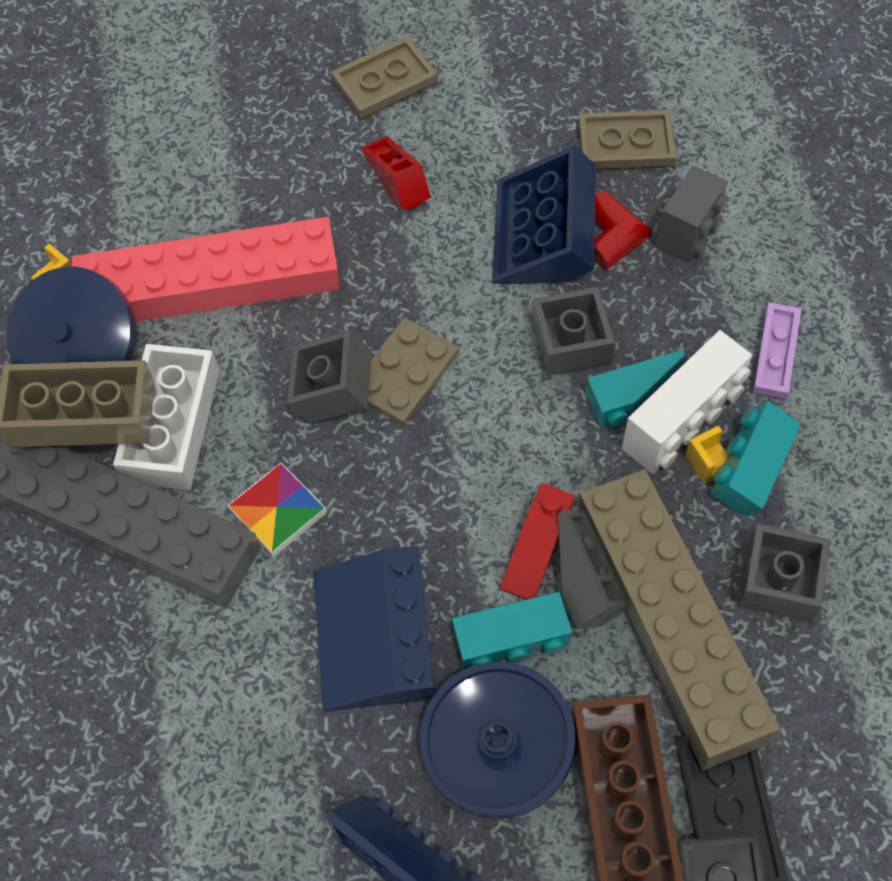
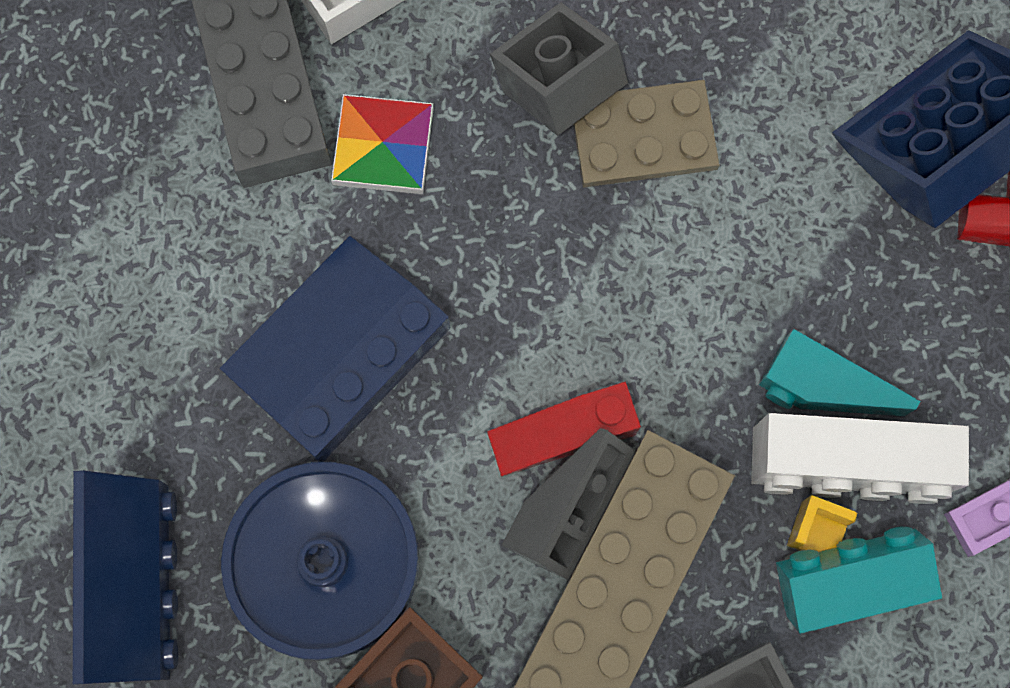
camera: 45 degrees right, 15 degrees up
teal brick [452,591,572,670] -> none
dark grey brick [531,287,615,376] -> none

